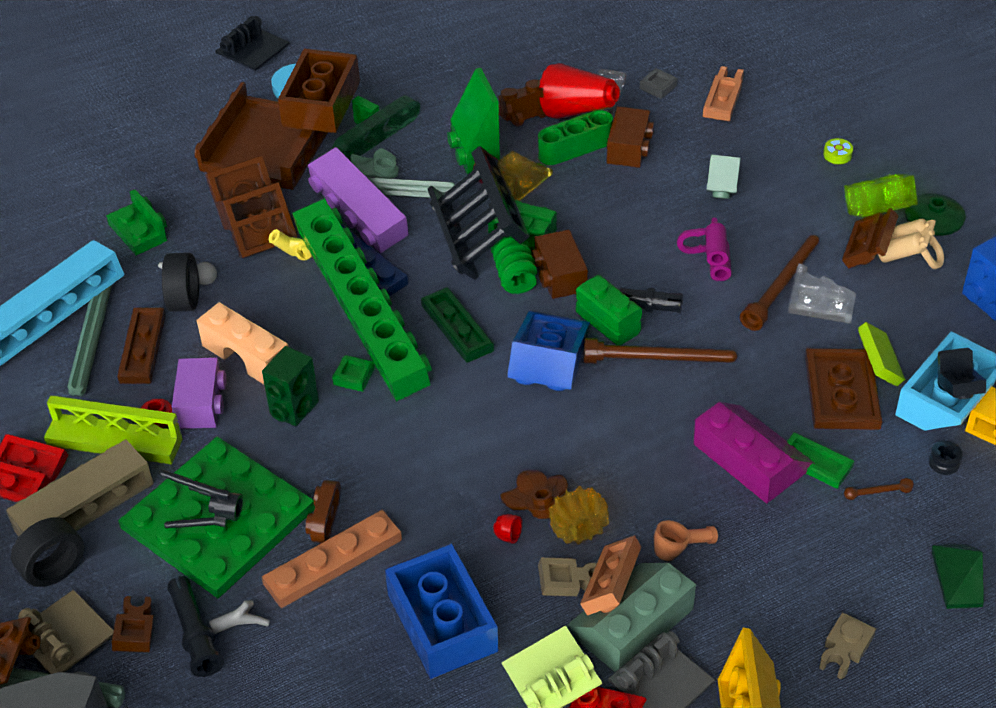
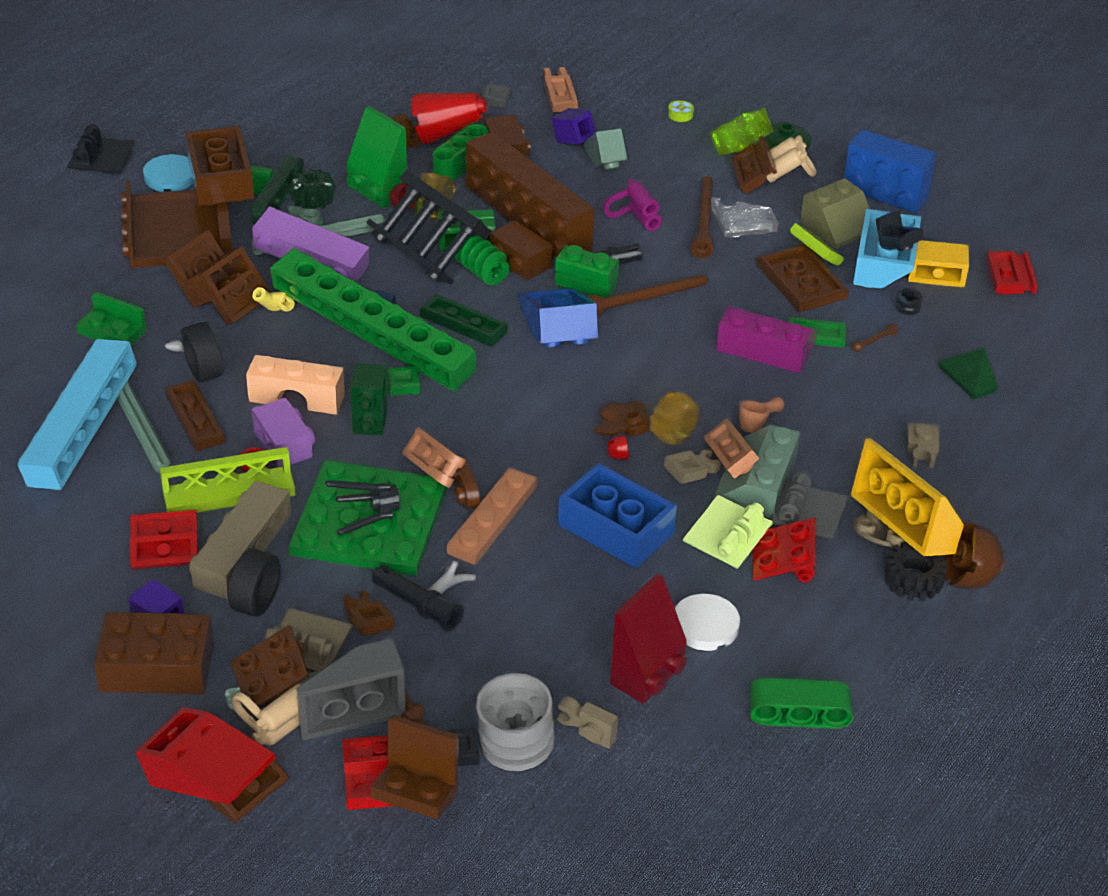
camera: 30 degrees left, 5 degrees down
none -> clear green gear [289,168,336,209]
none -> nougat plate [402,427,466,488]
none -> reddish brown brick [465,132,594,258]
none -> dark purple brick [551,108,596,145]
none -> olive slope [800,178,870,249]

